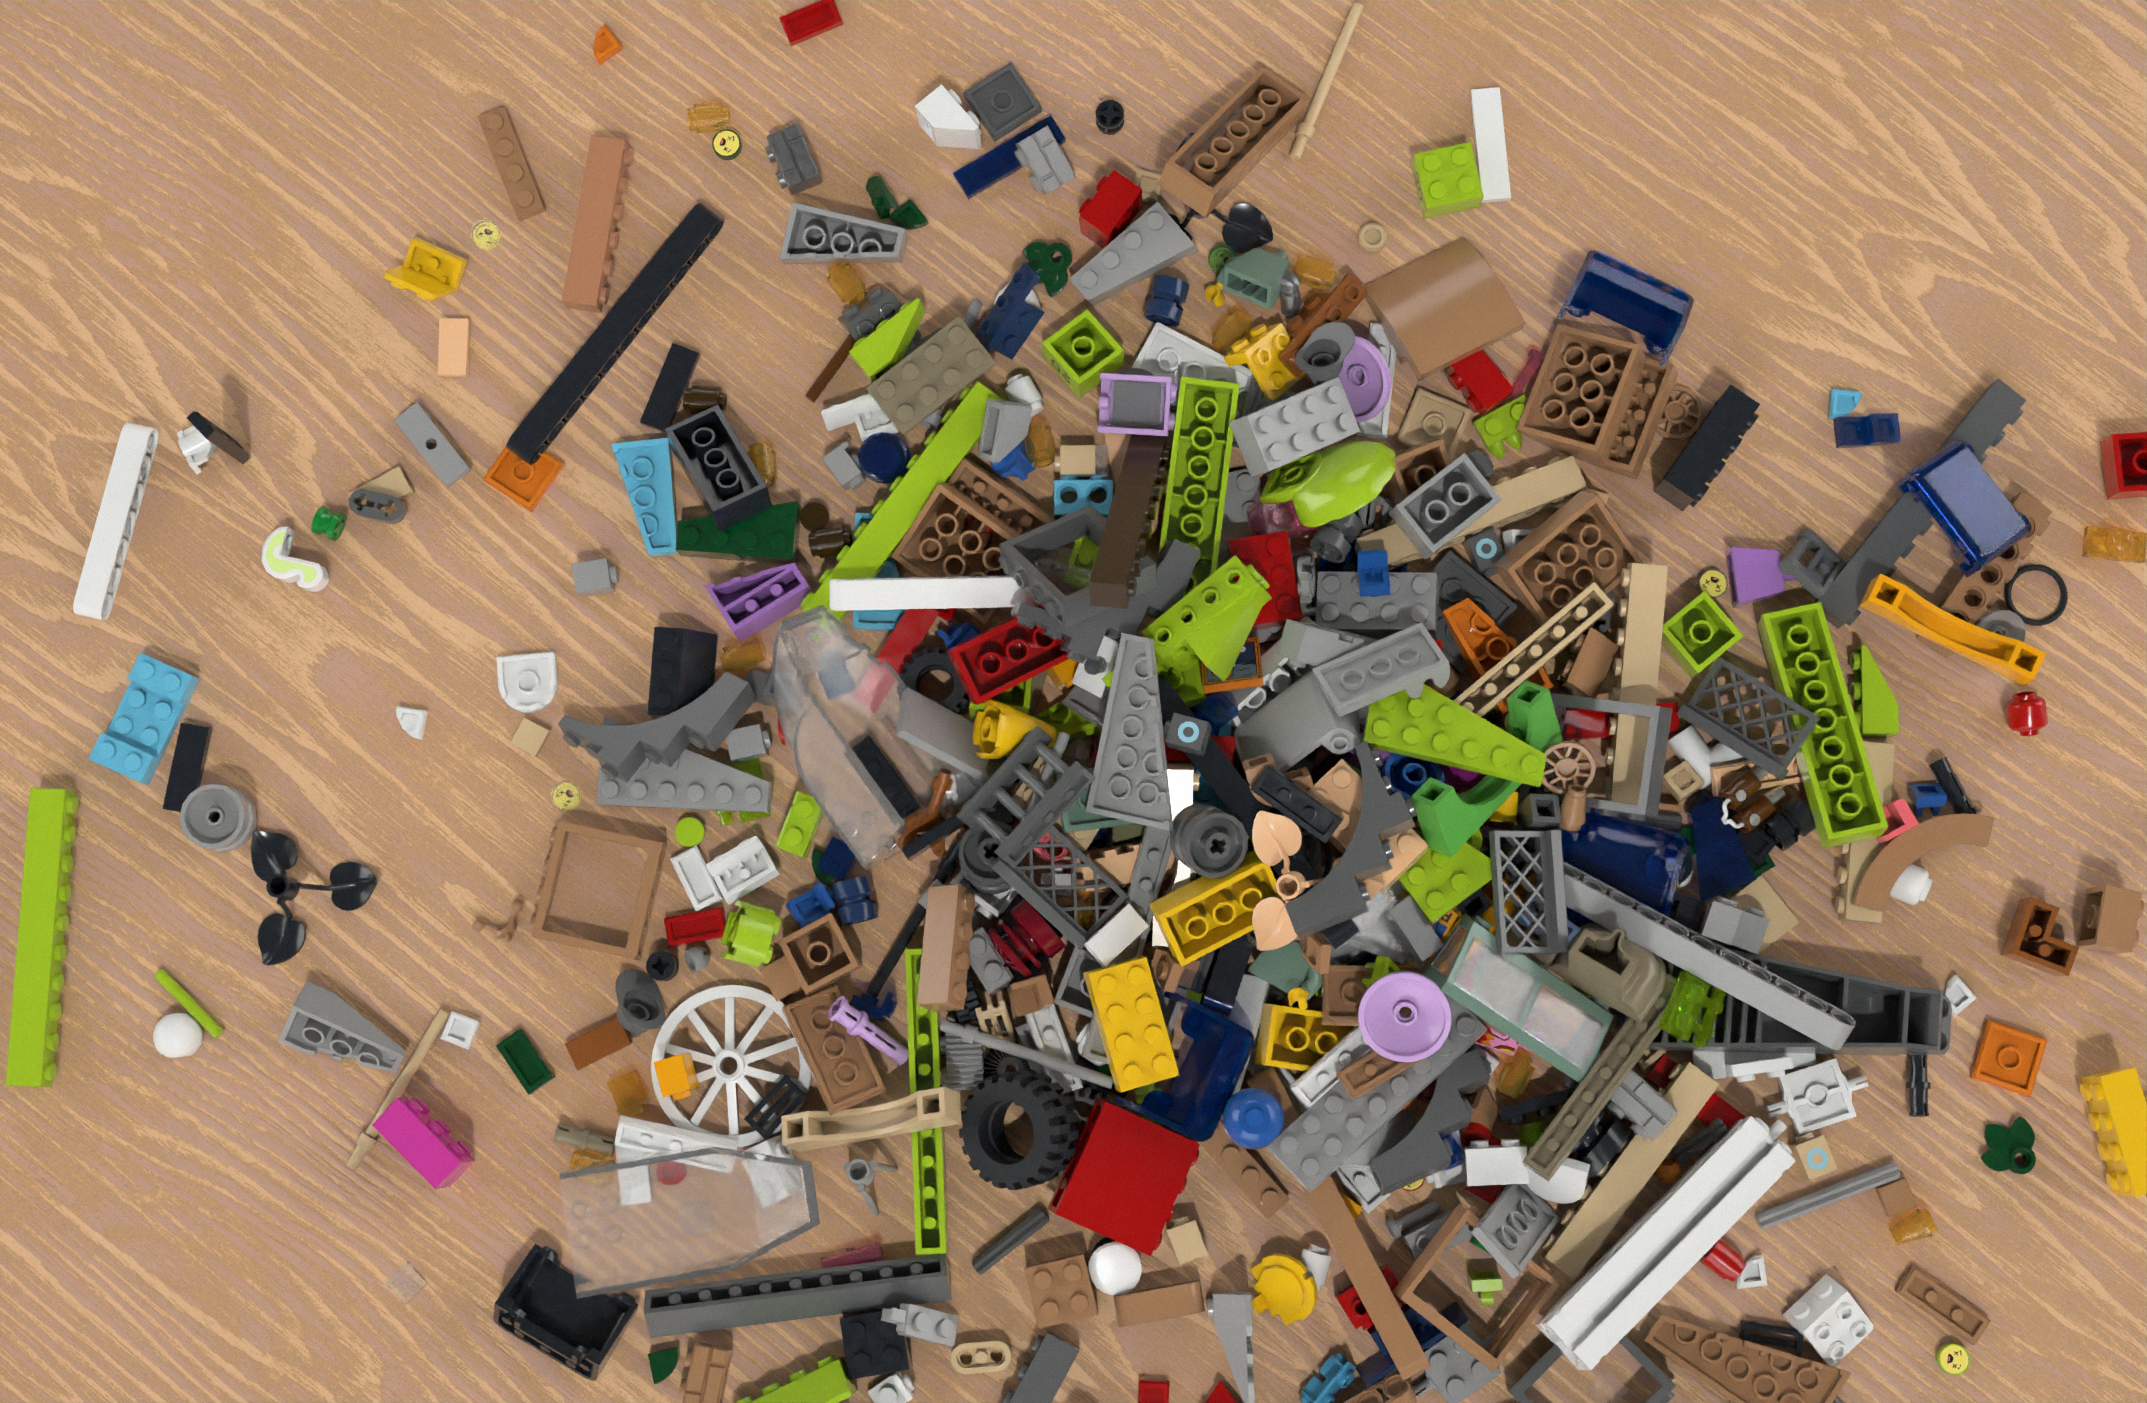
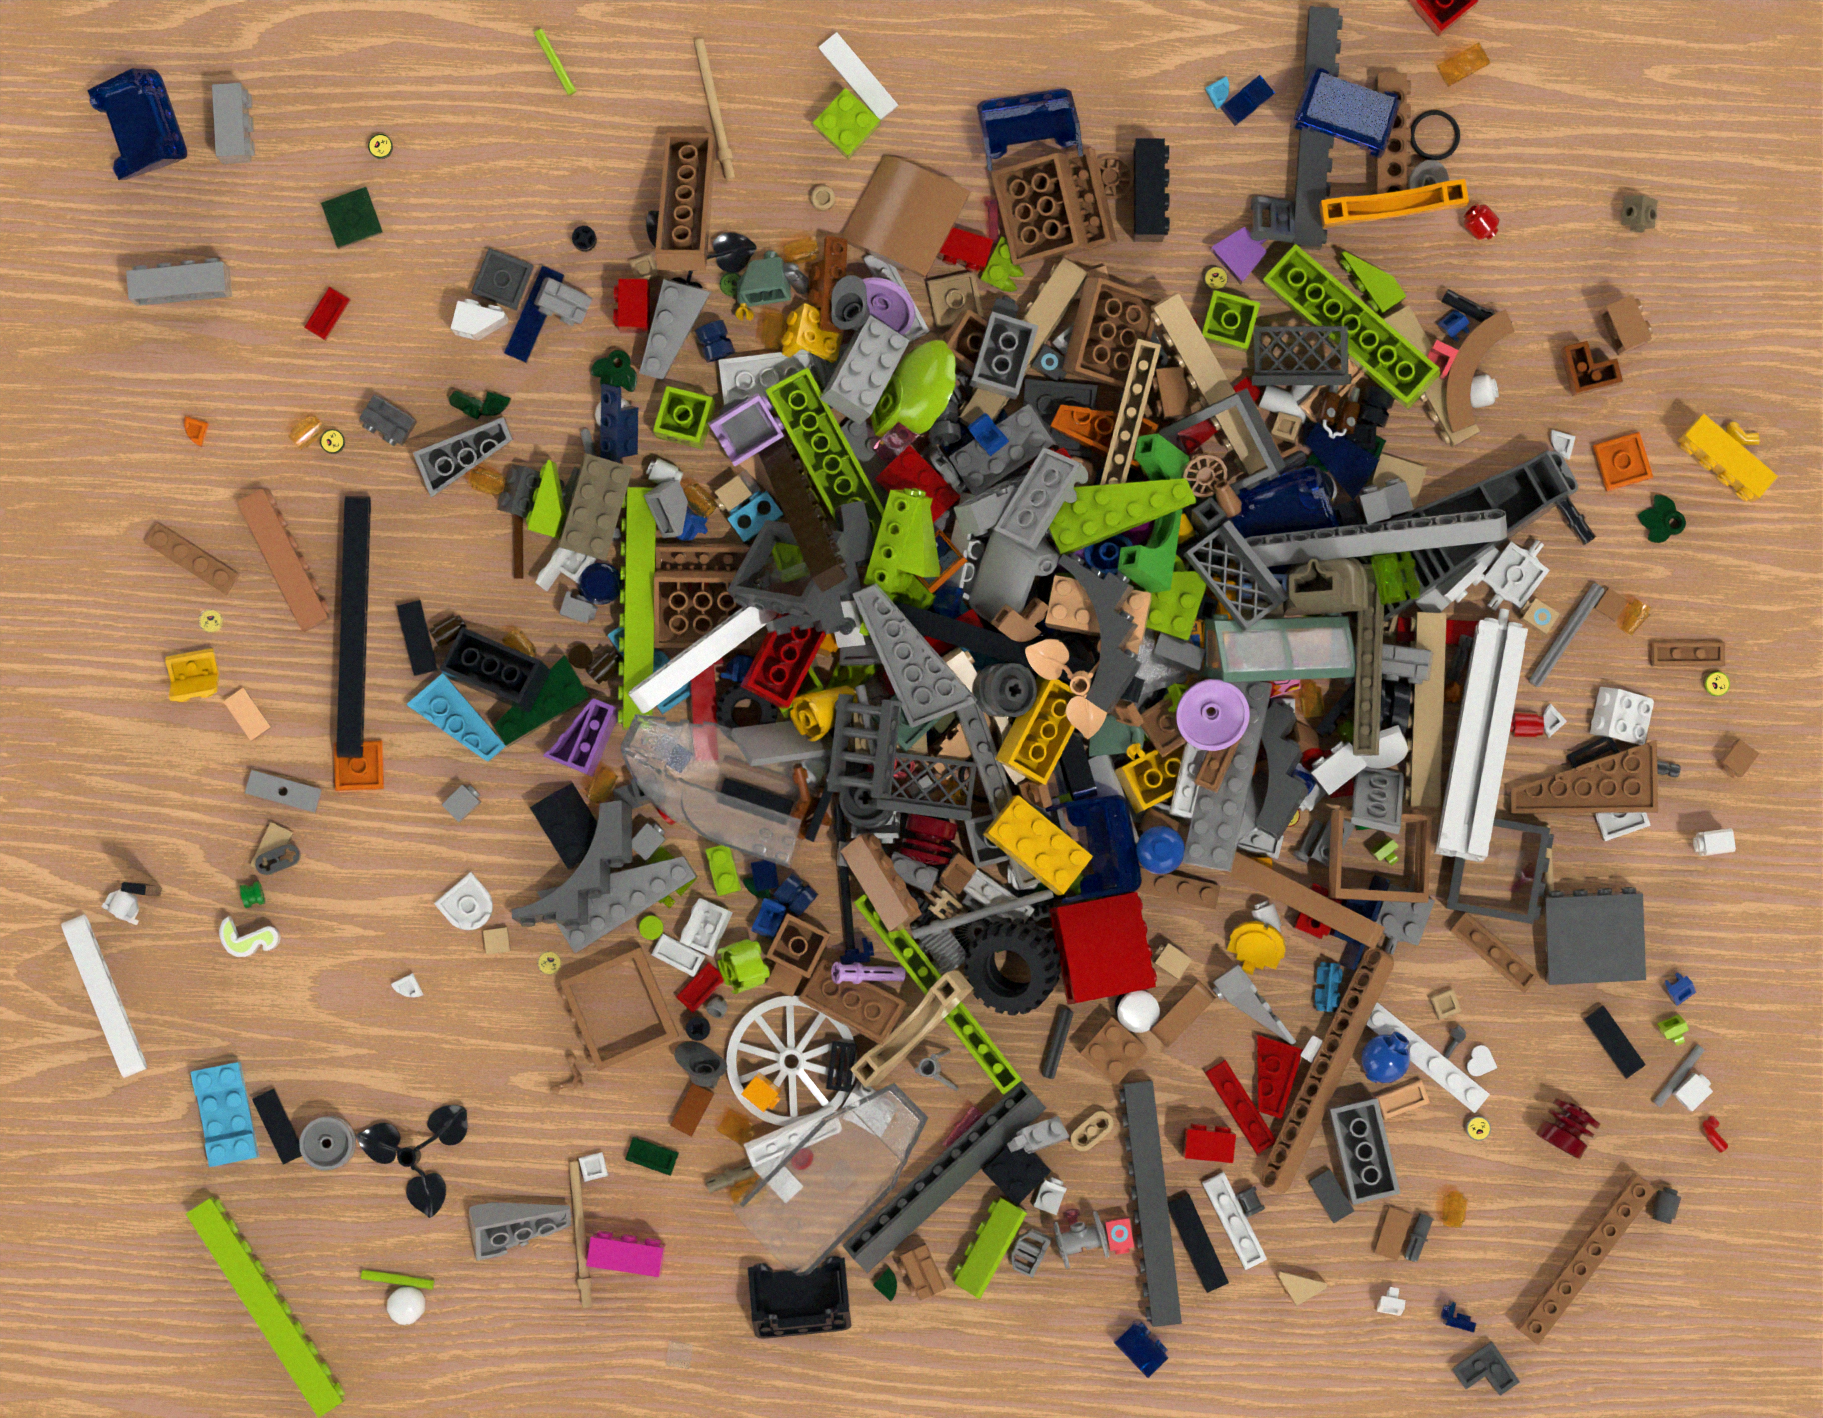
camera: 45 degrees left, 5 degrees up
white tile [1083,904,1149,967] -> none
dark grey brick [1163,713,1212,757] -> none
black tile [1250,764,1344,844] -> none

